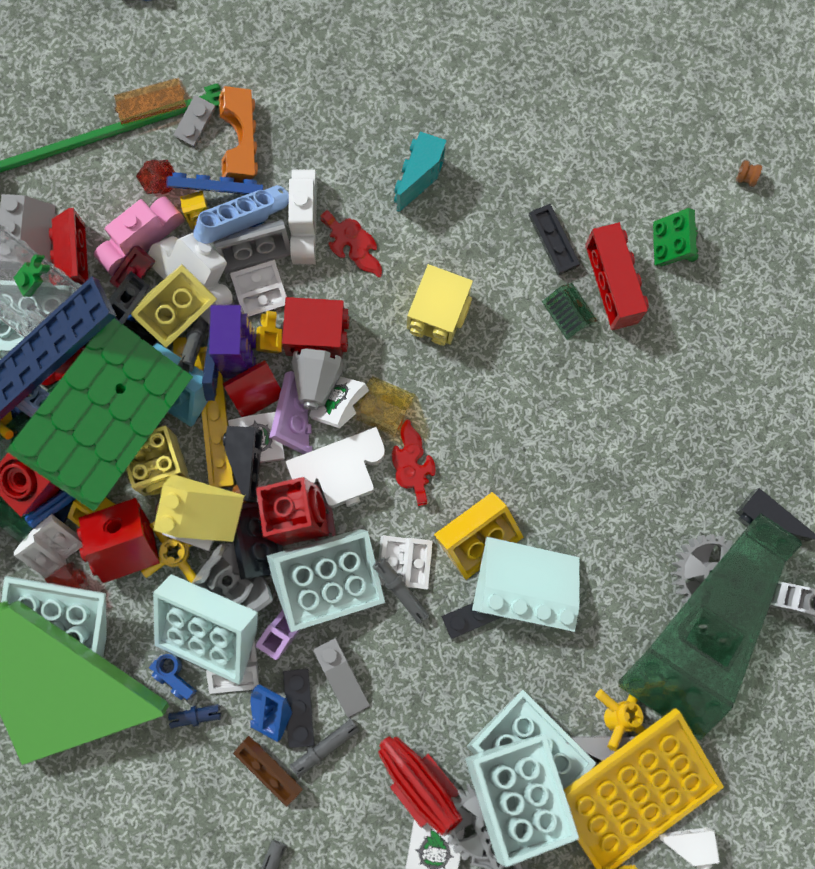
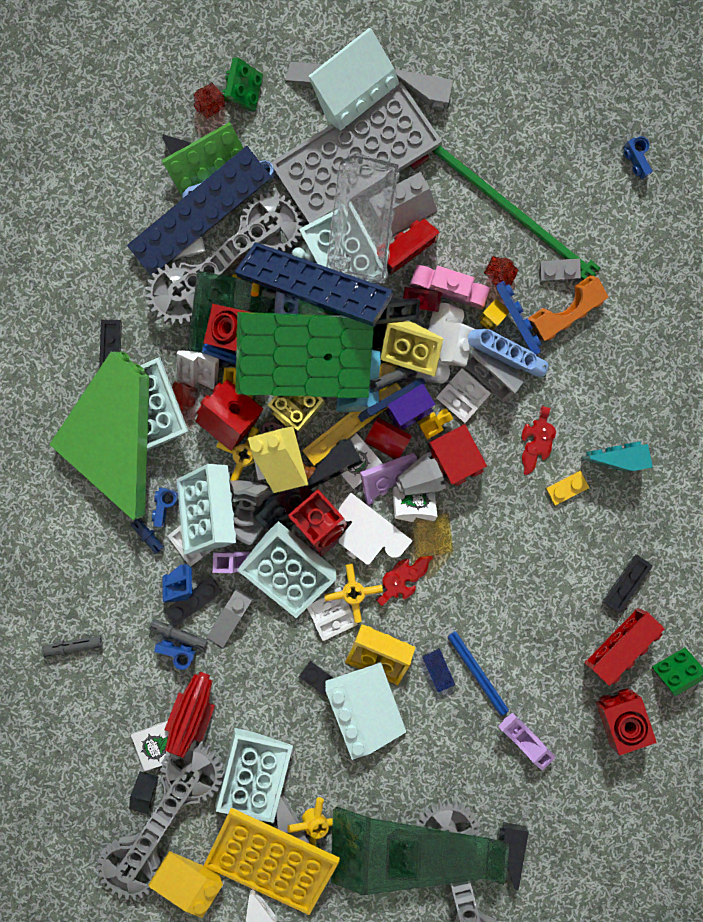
camera: 65 degrees right, 10 degrees up
green plate [13,254,50,297] -> none
clear orange piece [114,78,186,125] -> none
reddish brown plate [233,736,303,807] -> none
white brick [288,169,317,264] -> none
dark grey pin [373,557,429,624] -> none
light yellow brick [407,264,473,346] -> none
light aqua slope [465,734,579,867] -> none
clear green panel [542,283,597,340] -> none
none -> blue plate [154,640,196,670]
none -> yellow bar [324,564,383,623]
none -> clear blue plate [422,648,455,693]
none -> blue axle [448,631,509,716]
none -> lavender arch [498,713,556,771]
none -> yellow plate [546,471,589,505]
none -> red brick [595,688,657,756]

